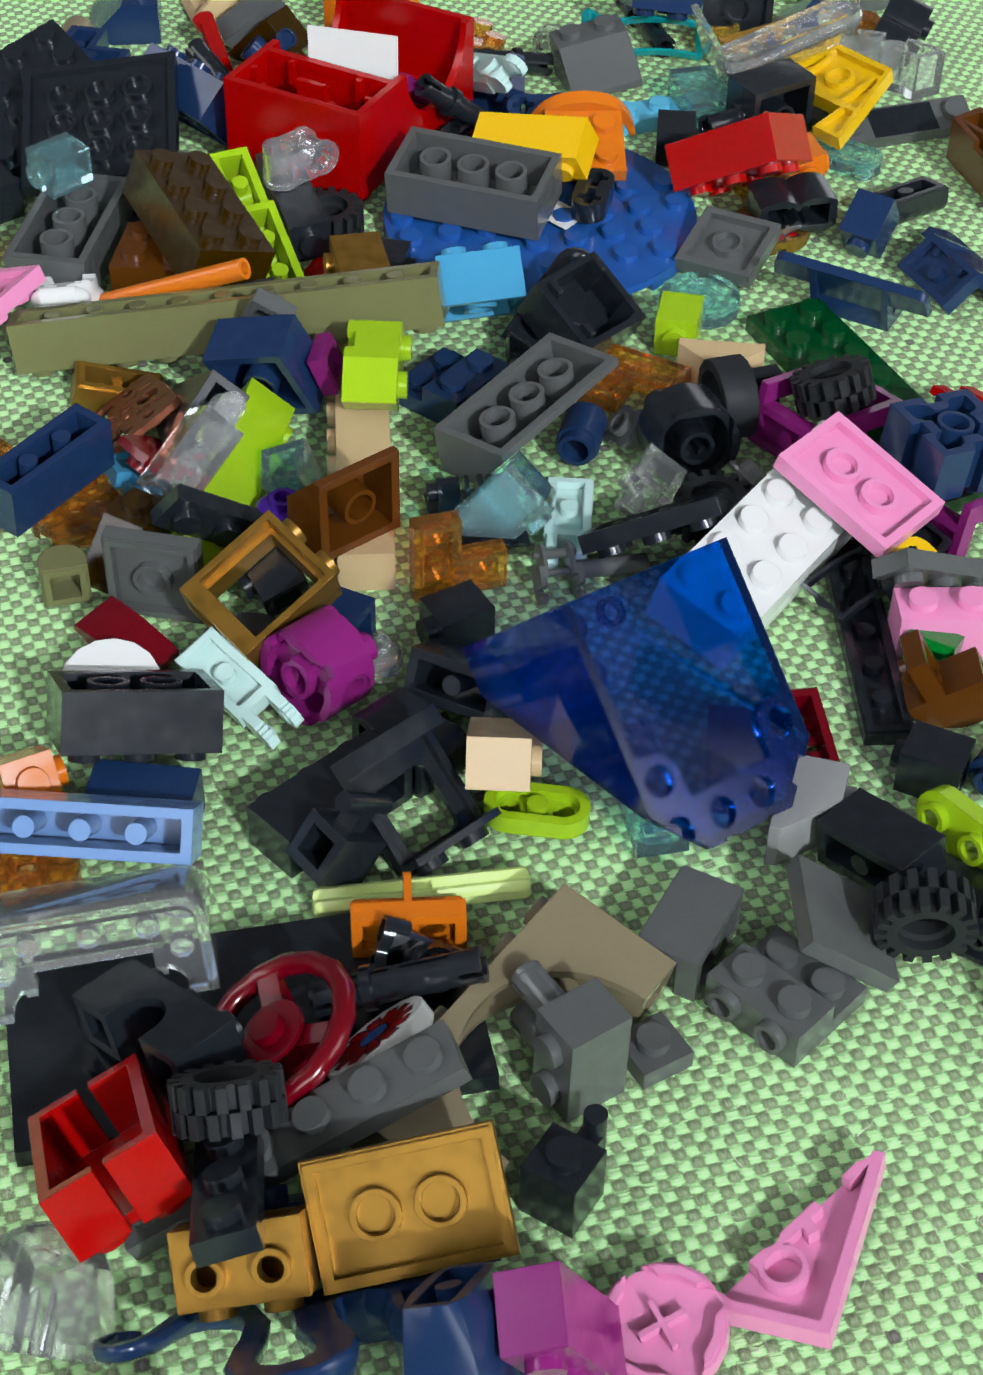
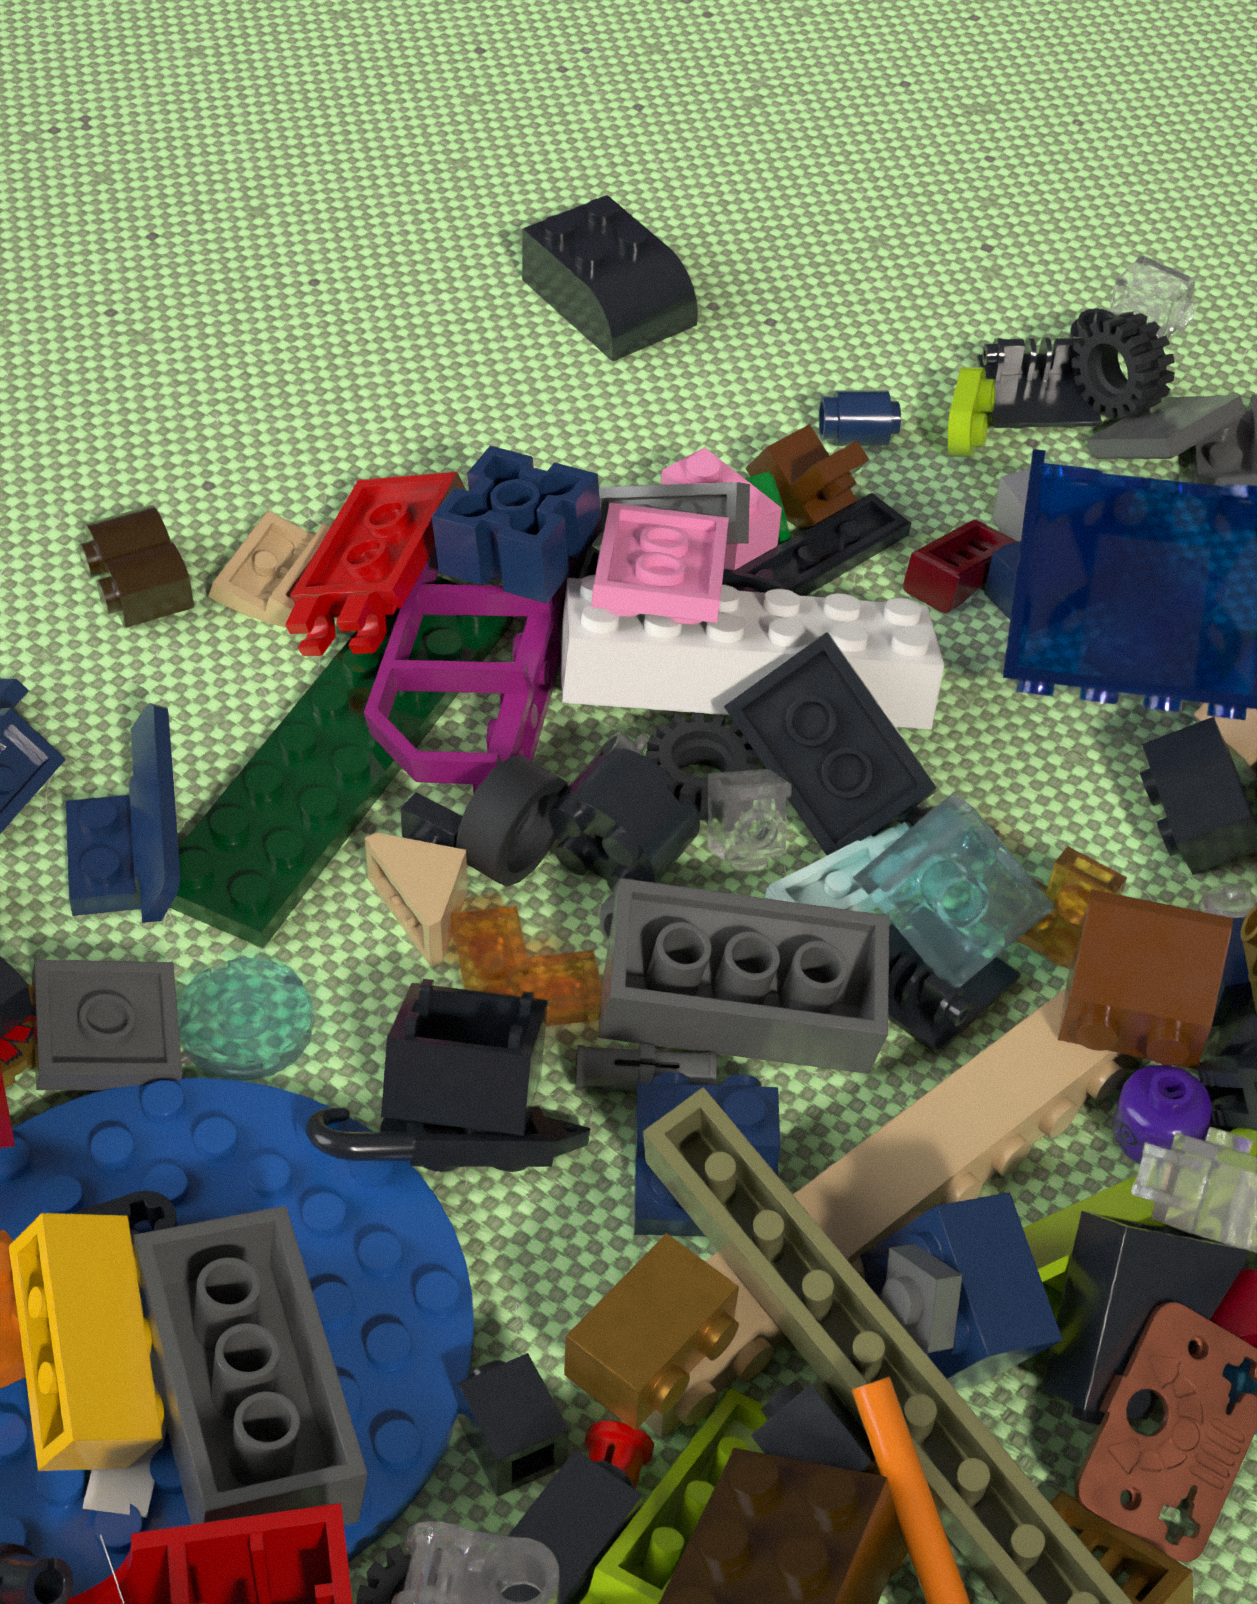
camera: 130 degrees left, 5 degrees up
clear light blue brick [261,438,327,493] -> none
magenta tile [306,331,343,396] -> none
lime brick [341,320,412,411] -> none
black brick [416,579,495,650] -> none
dark azure brick [433,241,527,323] -> none
lime brick [653,291,704,357] -> none
black tyre [789,354,877,420] -> none
black brick [817,788,946,891] -> none
black brick [889,720,977,798] -> none

